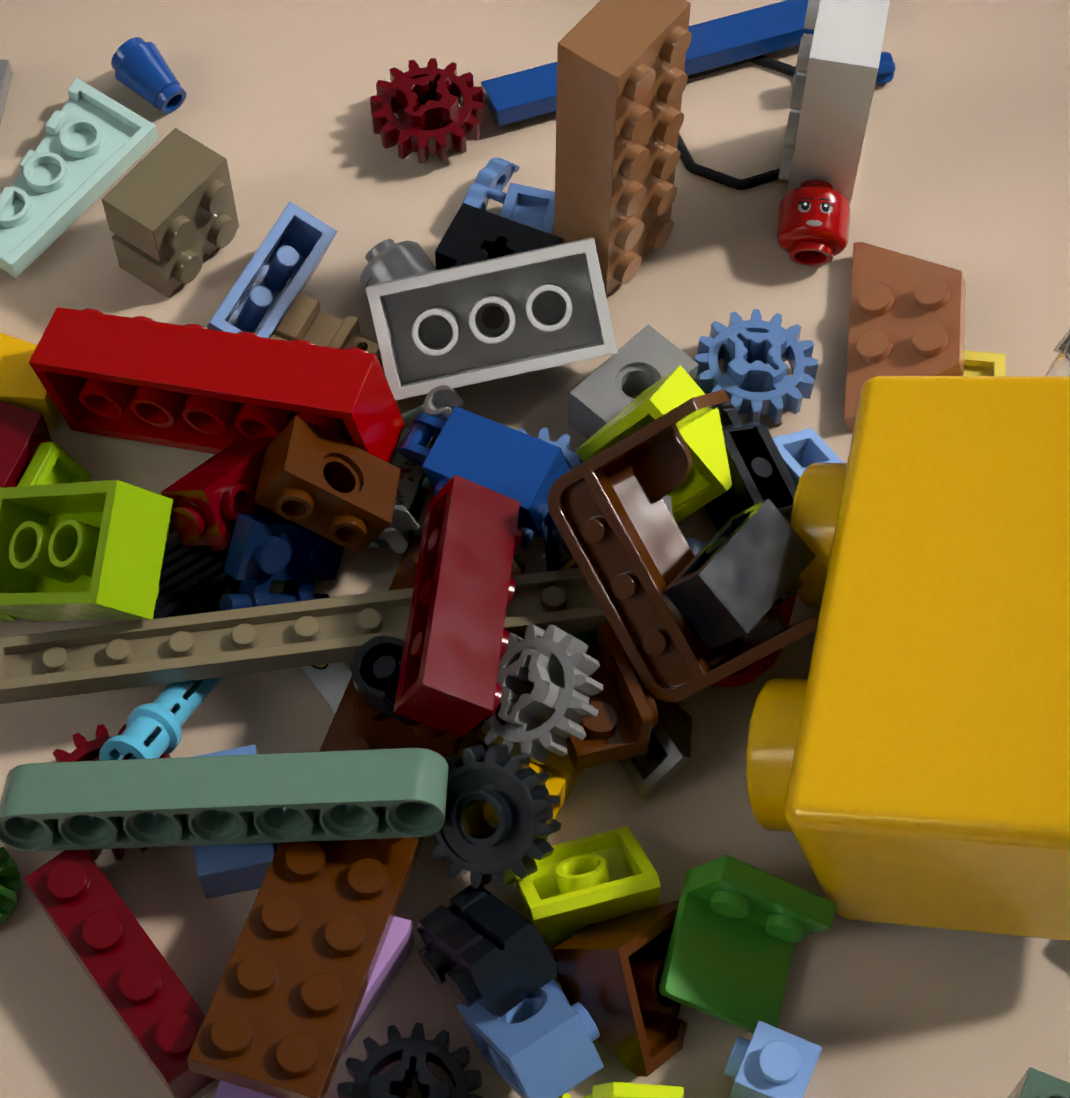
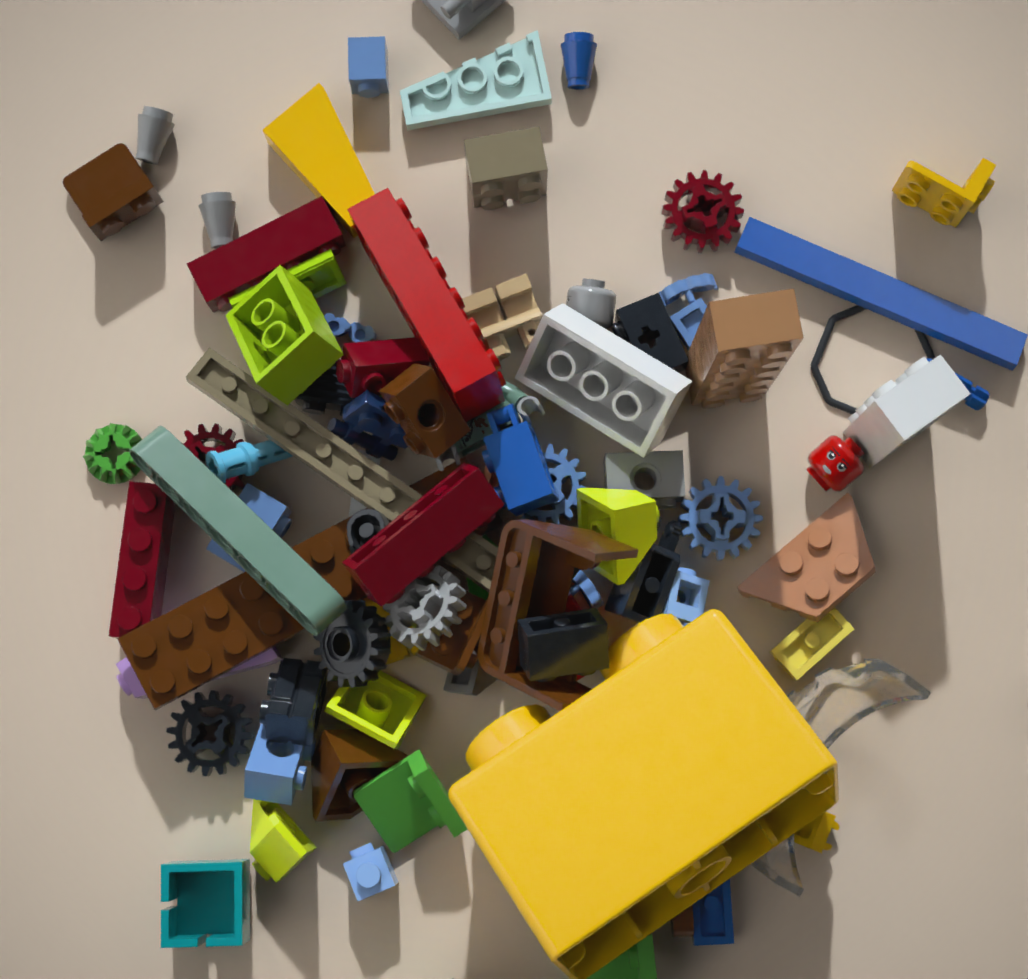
camera: 45 degrees right, 20 degrees up
medium blue brick [207,202,337,338] -> none

